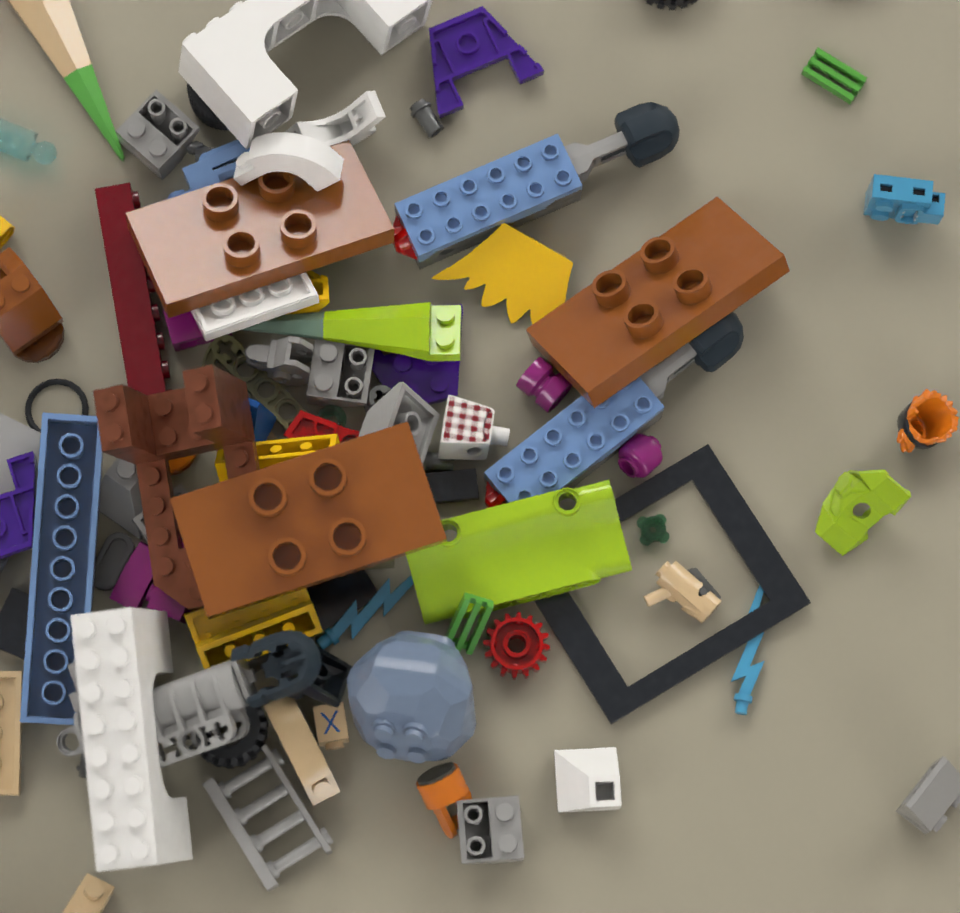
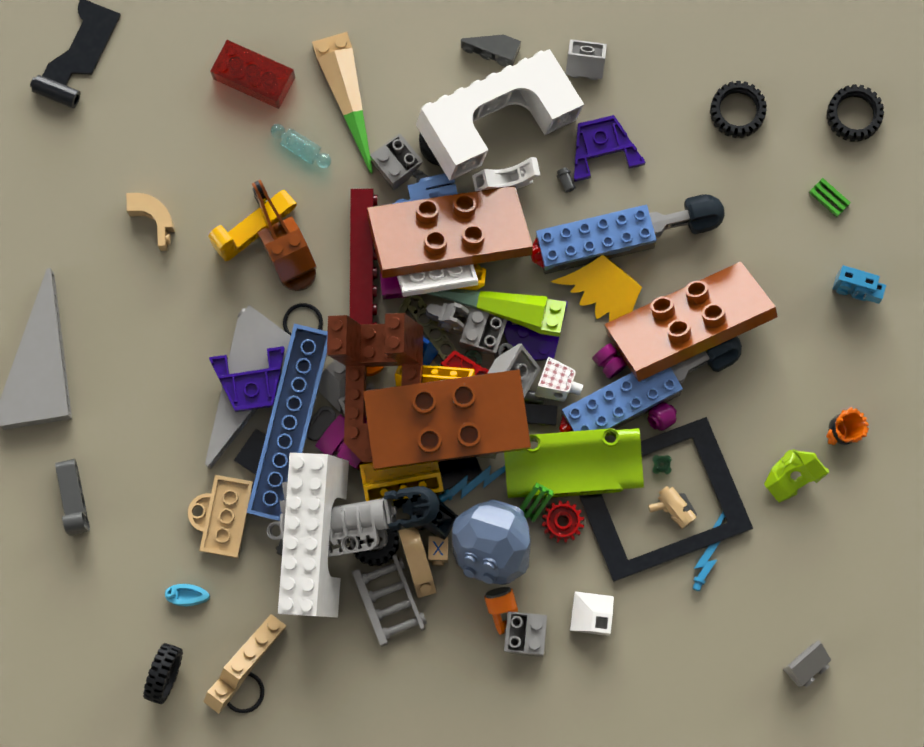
camera: 15 degrees right, 0 degrees up
white arch [233,132,344,192] -> none

